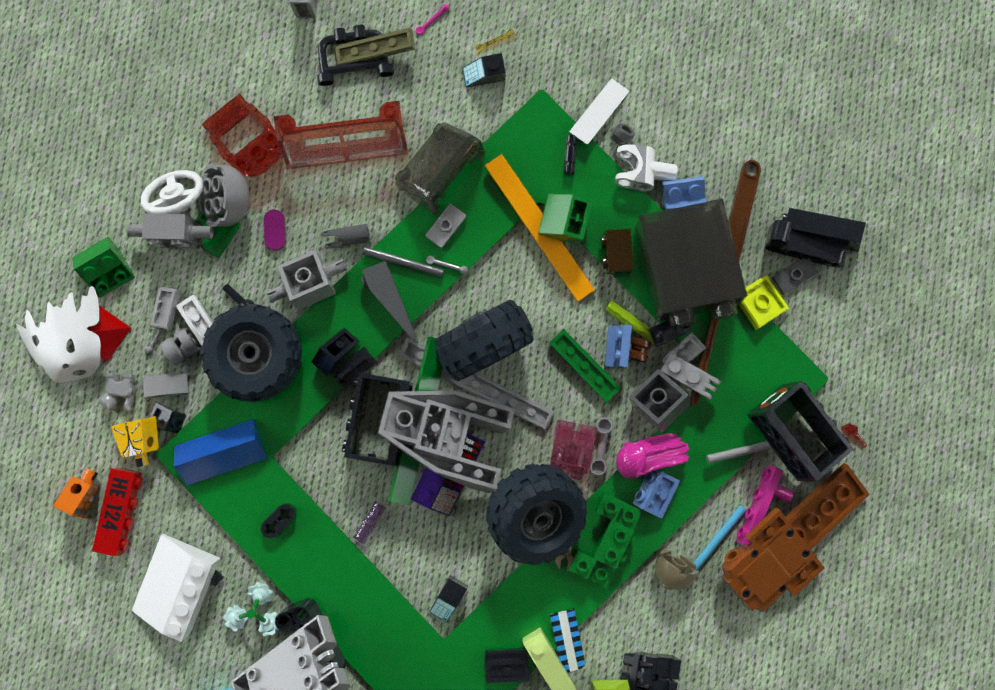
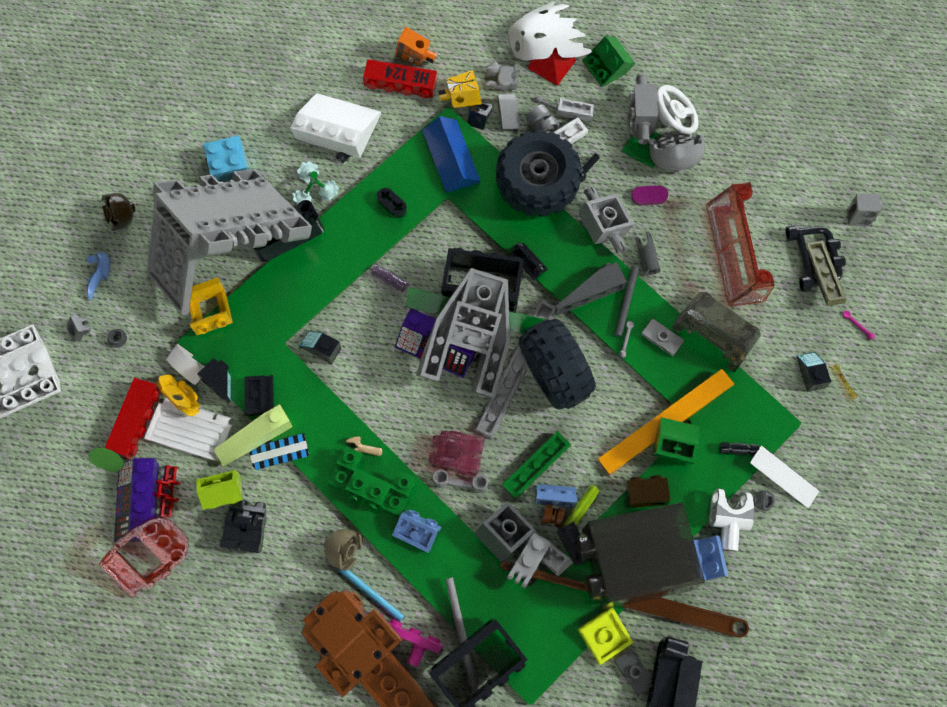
camera: 85 degrees right, 15 degrees down
clear red slope [202,93,284,178] -> none
black slope [311,328,360,376] -> none
black wheel [486,464,587,565] -> none
dark pink hair [616,433,689,479] -> none

